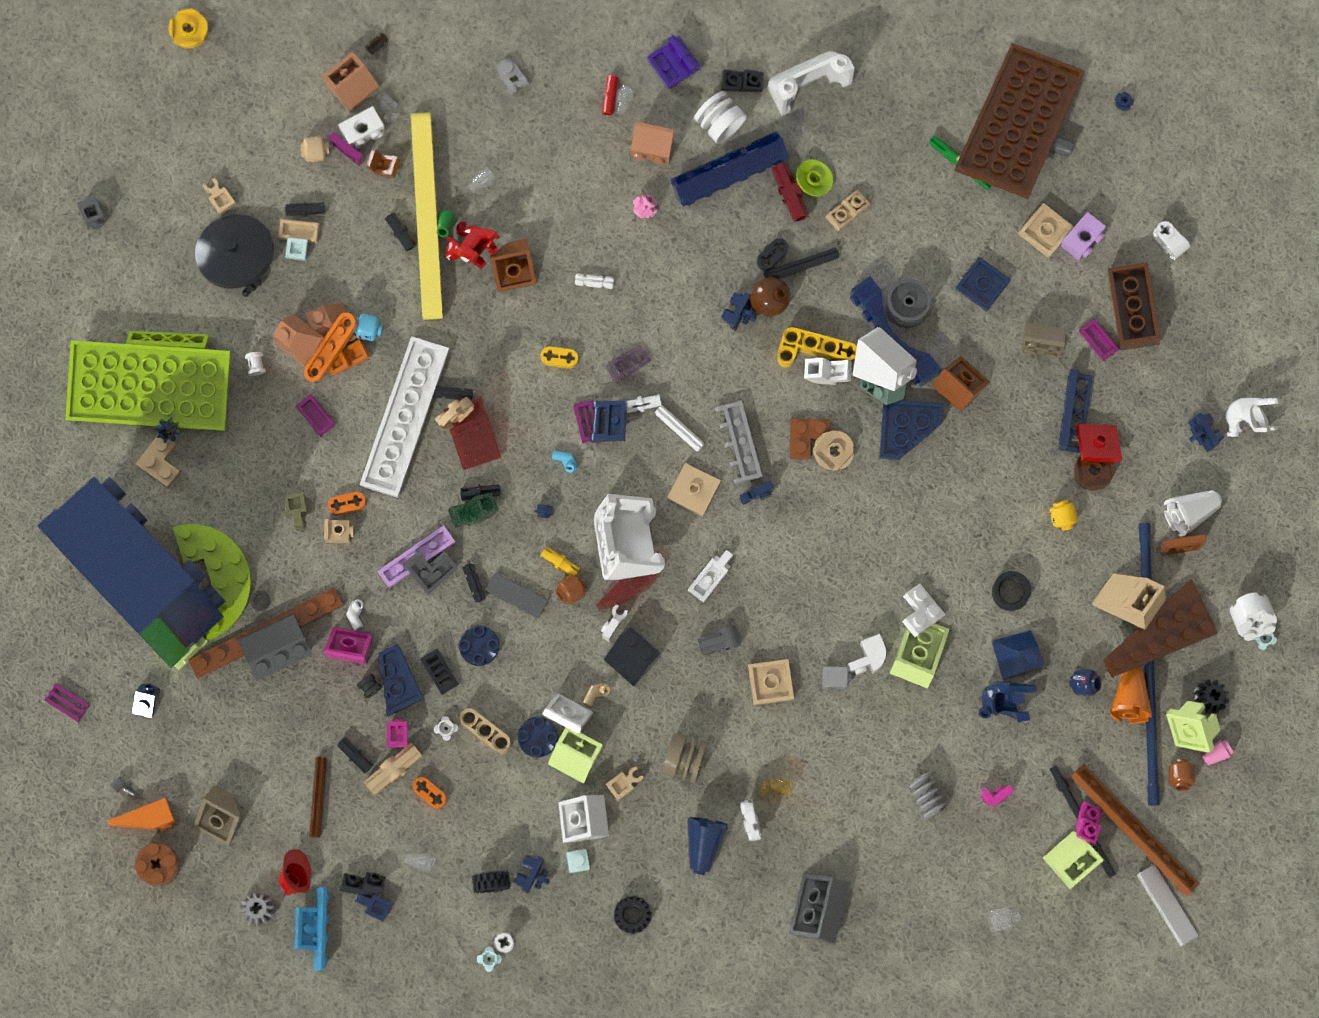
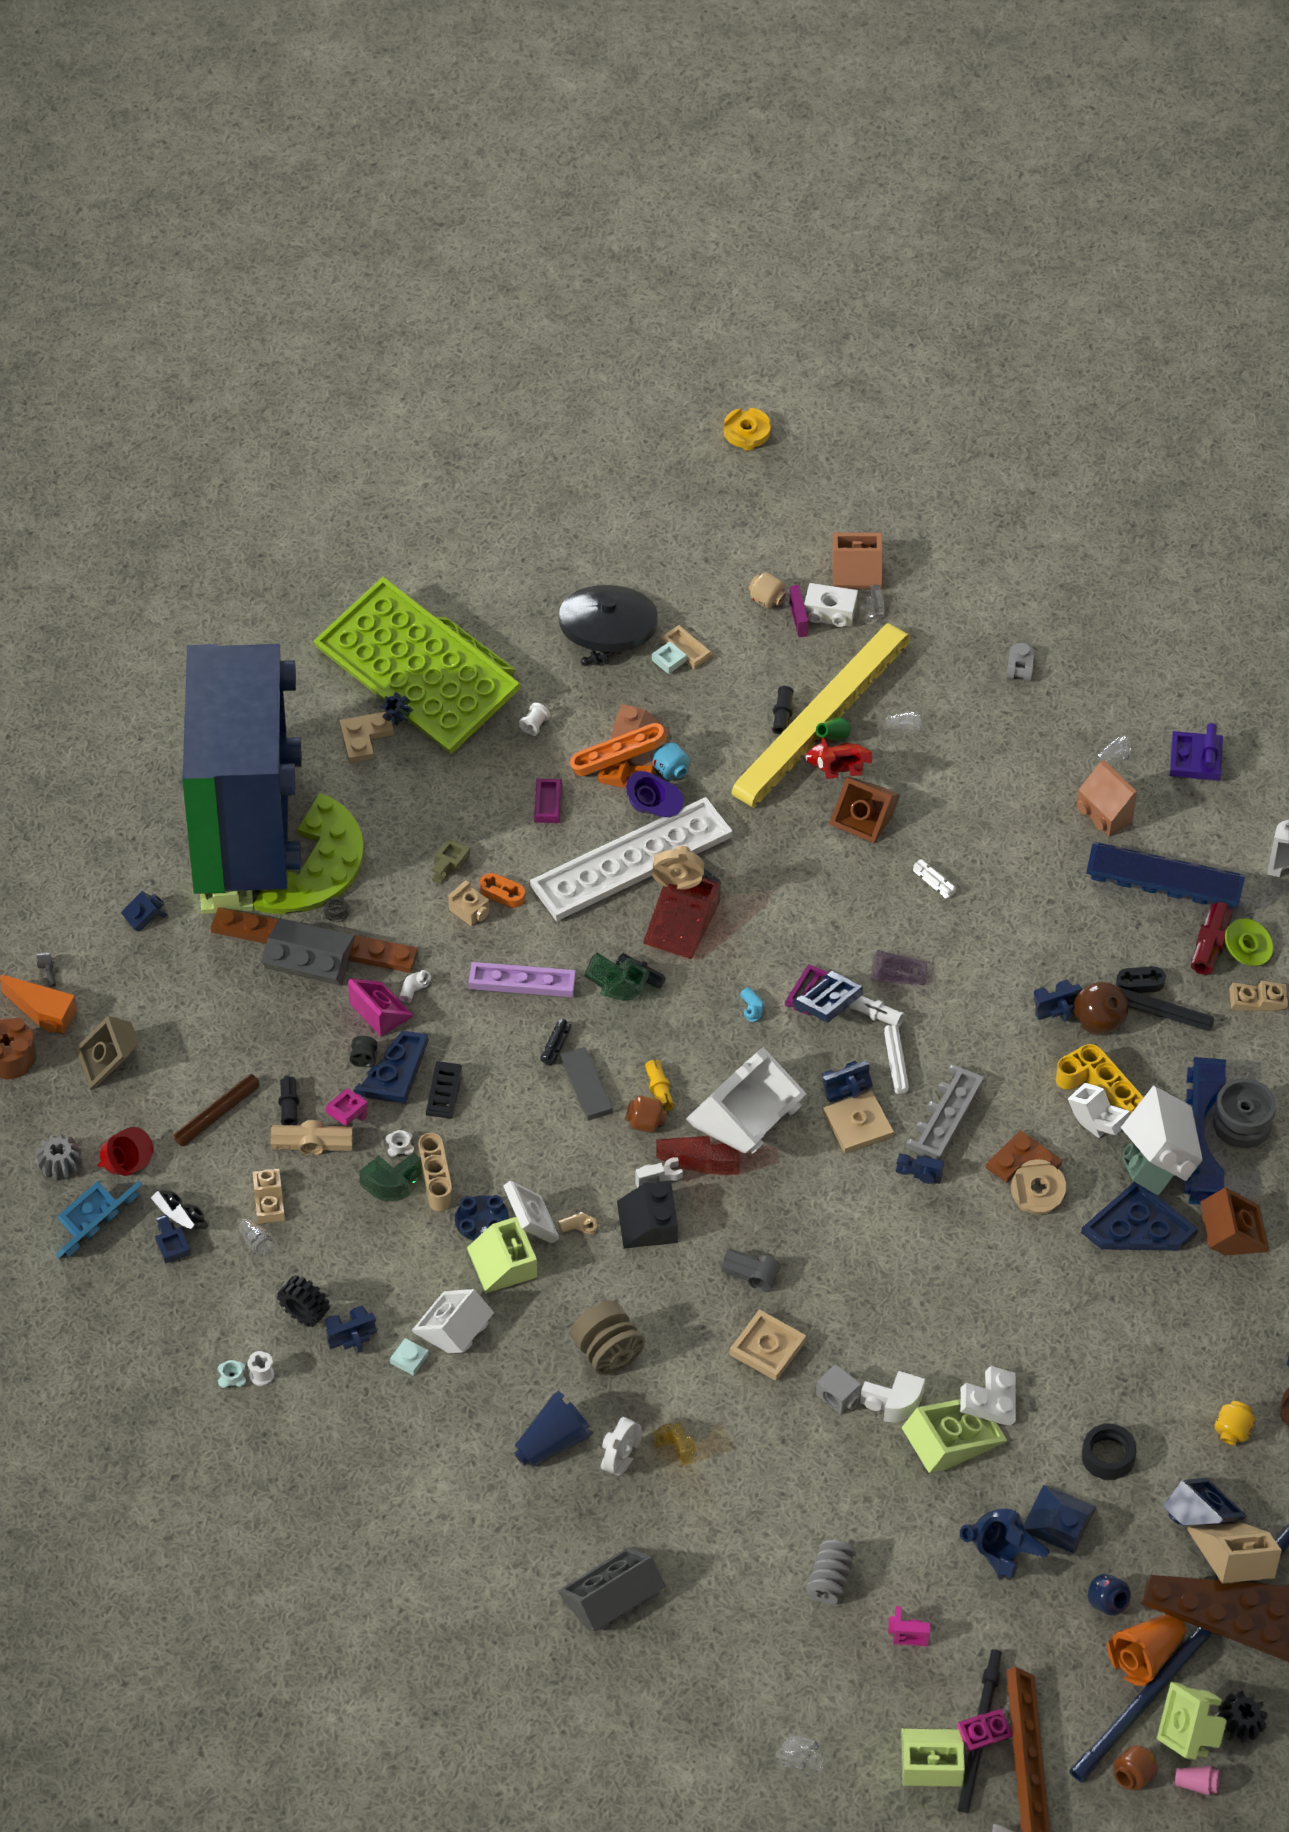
camera: 40 degrees right, 25 degrees down
magenta tile [44,683,90,722] -> none
dark grey brick [77,196,106,229] -> none
tan plate [203,177,236,215] -> none
nougat slope [273,314,324,367] -> none
black axle [285,201,325,217] -> none
dark brown piece [365,33,388,55] -> none
dark orange bracket [366,150,401,178] -> none
dark grey plate [403,551,458,594] -> none
orange beam [412,777,447,810] -> none
dark blue dish [458,625,500,666] -> none
dark blue plate [534,504,554,518] -> none
yellow beam [541,346,578,369] -> none
red piece [602,75,619,116] -> none
tan plate [606,767,644,801] -> none
black tyre [614,895,651,934] -> none
bright pink gear [633,194,658,219] -> none
white hinge [688,550,733,603] -> none
white wheel [694,91,747,144] -> none
black slope [721,69,764,92] -> none
none -> tan slope [252,1169,285,1224]
none -> clear green brick [359,1152,422,1202]
none -> dark purple piece [626,771,684,817]
none -> dark blue hips [822,1060,873,1102]
none -> slope [1163,1477,1247,1525]

